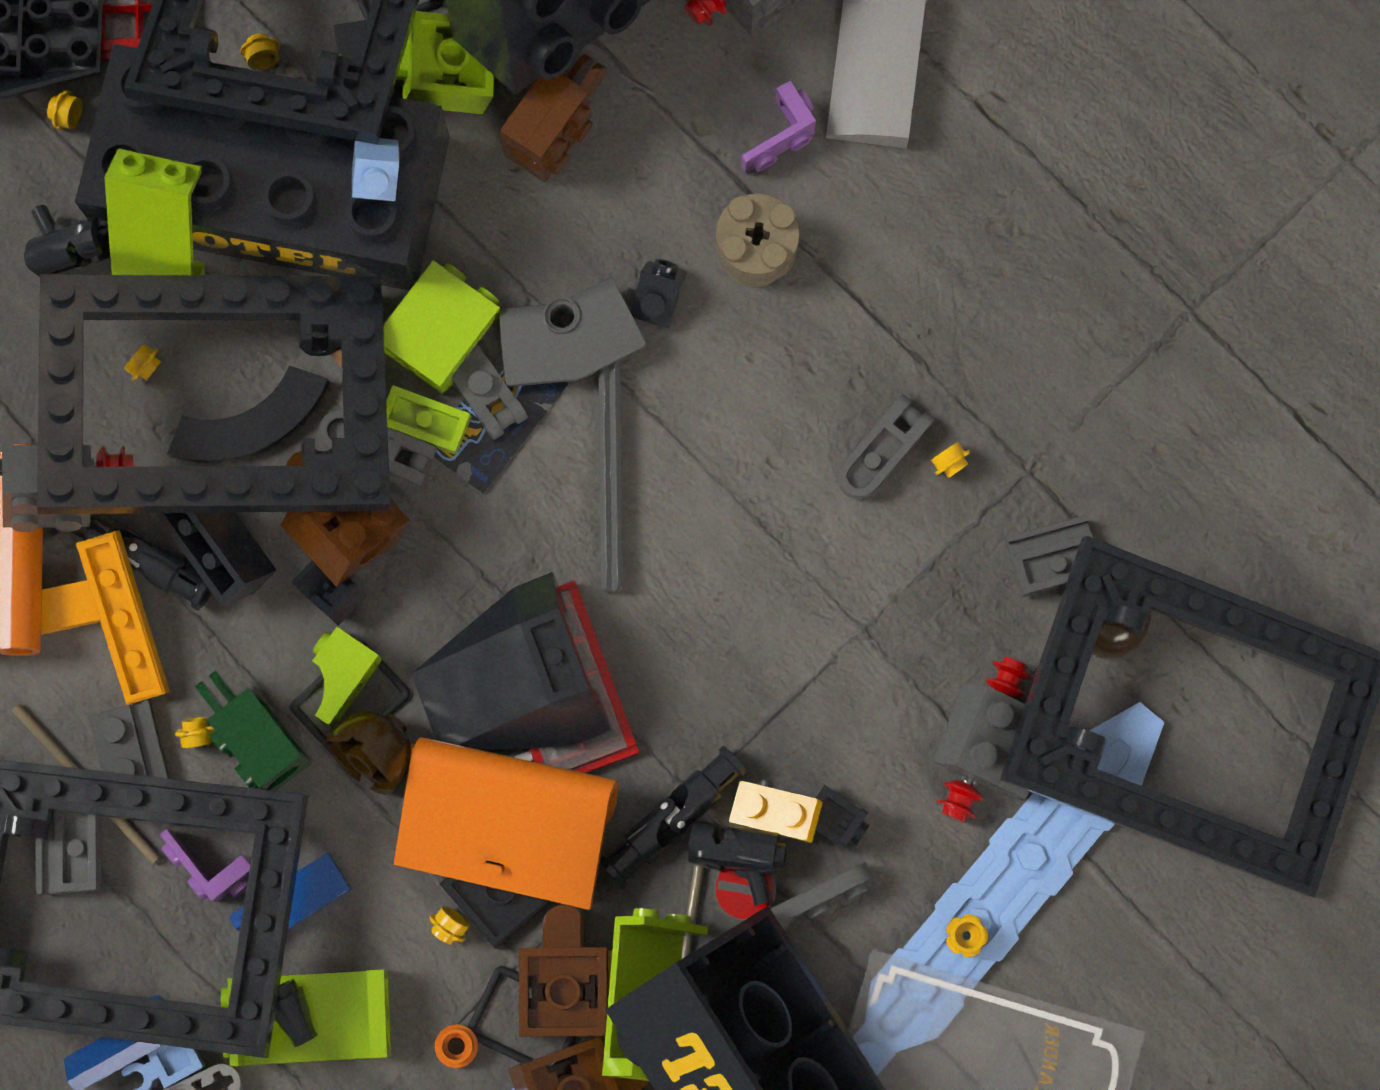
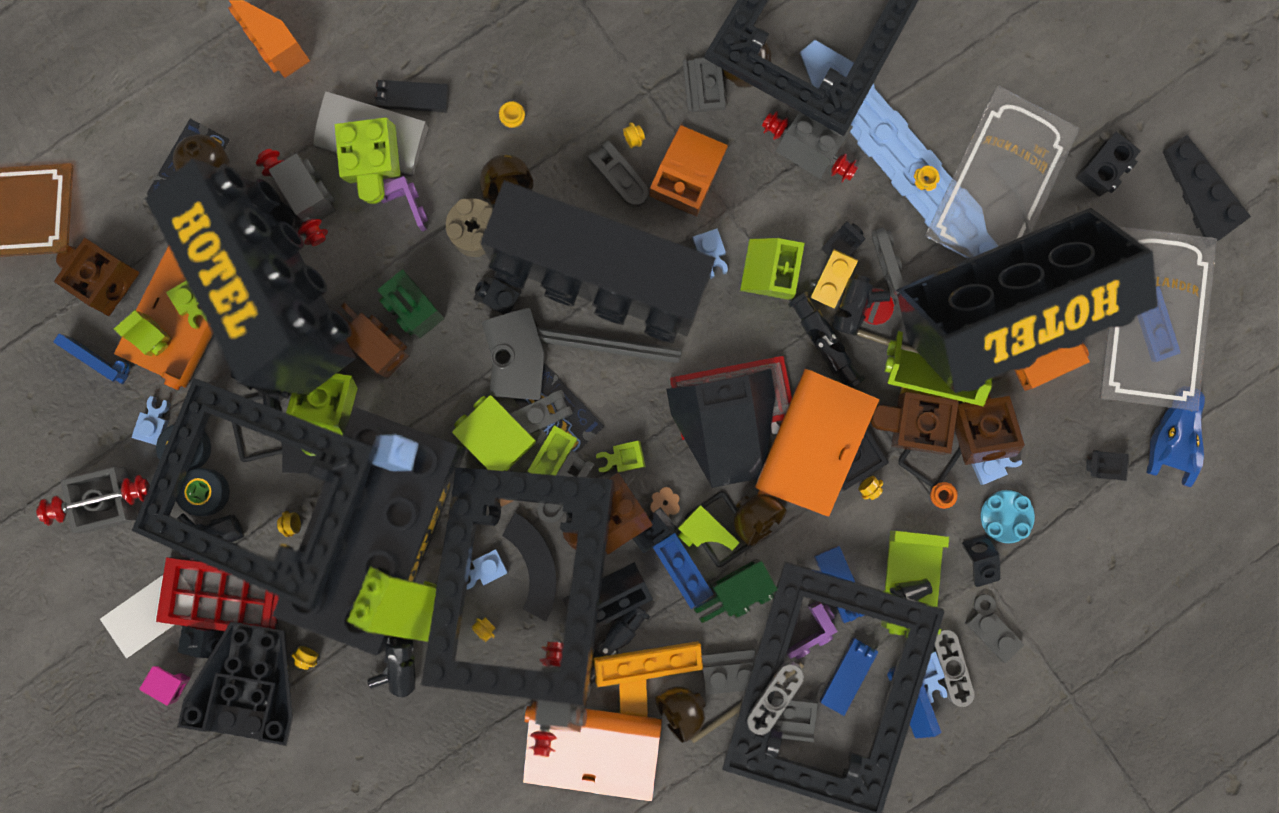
camera: 85 degrees left, 5 degrees up
yellow plate [175,717,214,748] -> none
none -> lime brick [334,117,401,204]
none -> black hinge [375,80,449,113]
none -> dark green brick [377,269,445,338]
none -> light blue plate [466,549,508,590]
none -> dark brown cylinder [480,155,534,205]
none -> black brick [480,181,716,343]
none -> yellow plate [499,101,525,128]
none -> lime plate [596,441,646,473]
none -> orange slope [649,125,728,217]
none -> medium nougat plant [650,487,680,516]
none -> blue hinge [653,533,714,609]
none -> dark brown cylinder [655,686,706,743]
none -> light blue plate [692,229,728,279]
none -> lime slope [740,238,805,300]
none -> light grey beam [748,662,803,735]
none -> blue hinge [819,638,878,716]

